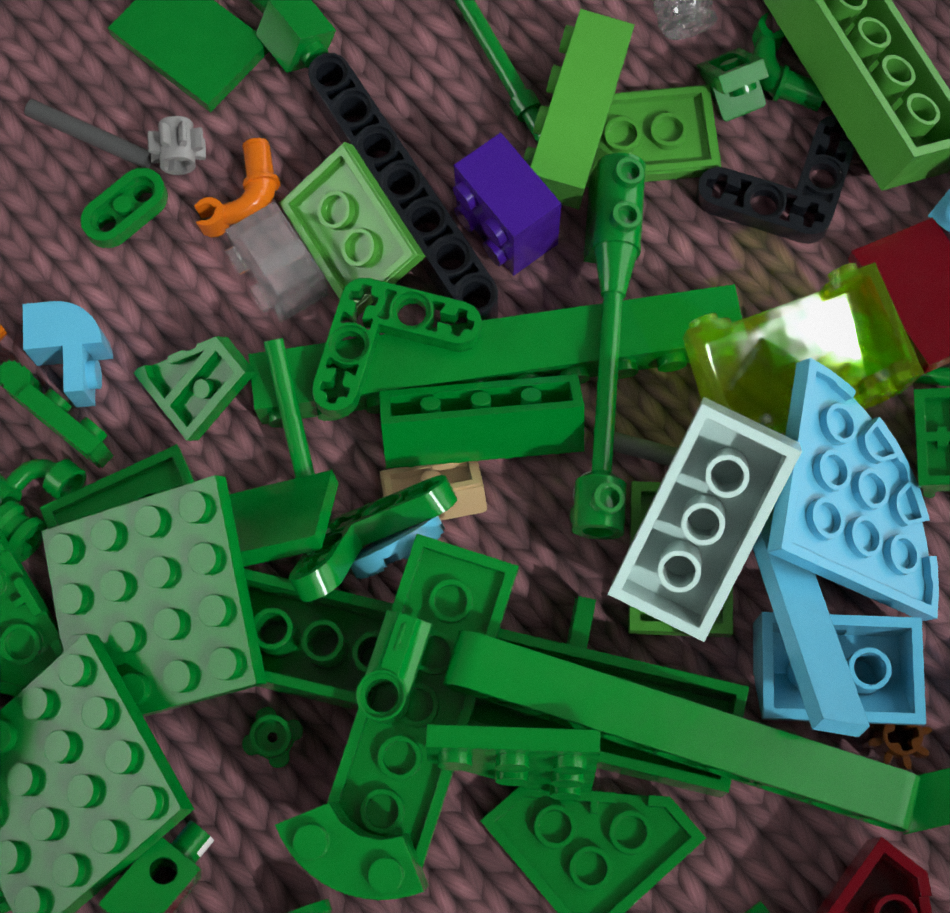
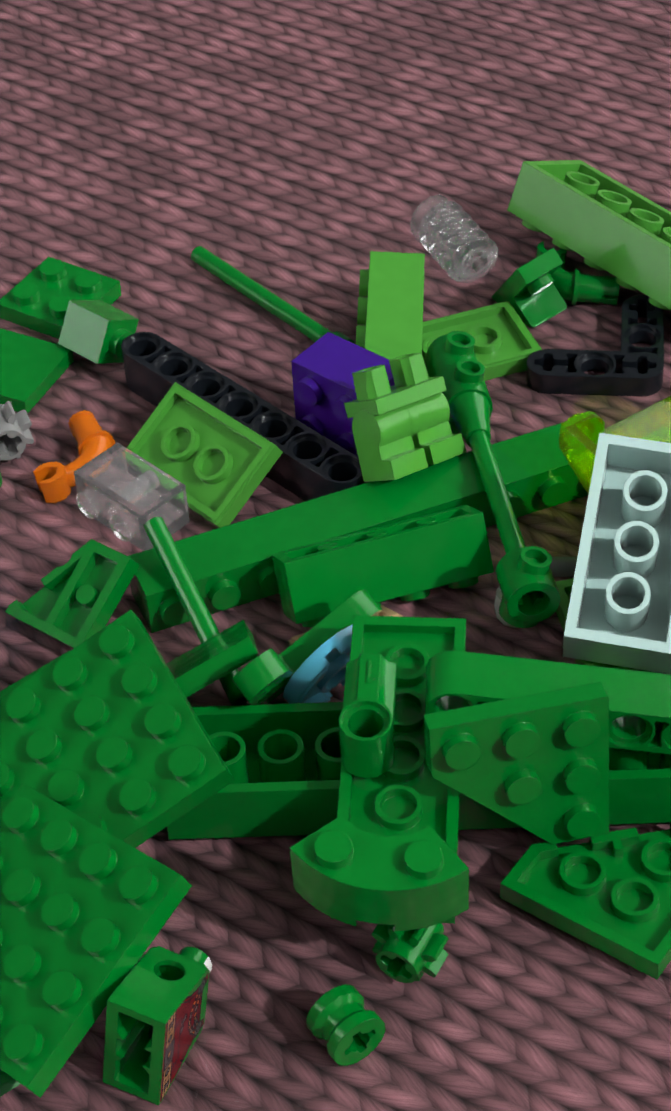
camera: 15 degrees left, 30 degrees down
green plate [242,707,303,768] -> none
green beam [312,278,482,418] -> none
none -> bright green hips [344,353,466,482]

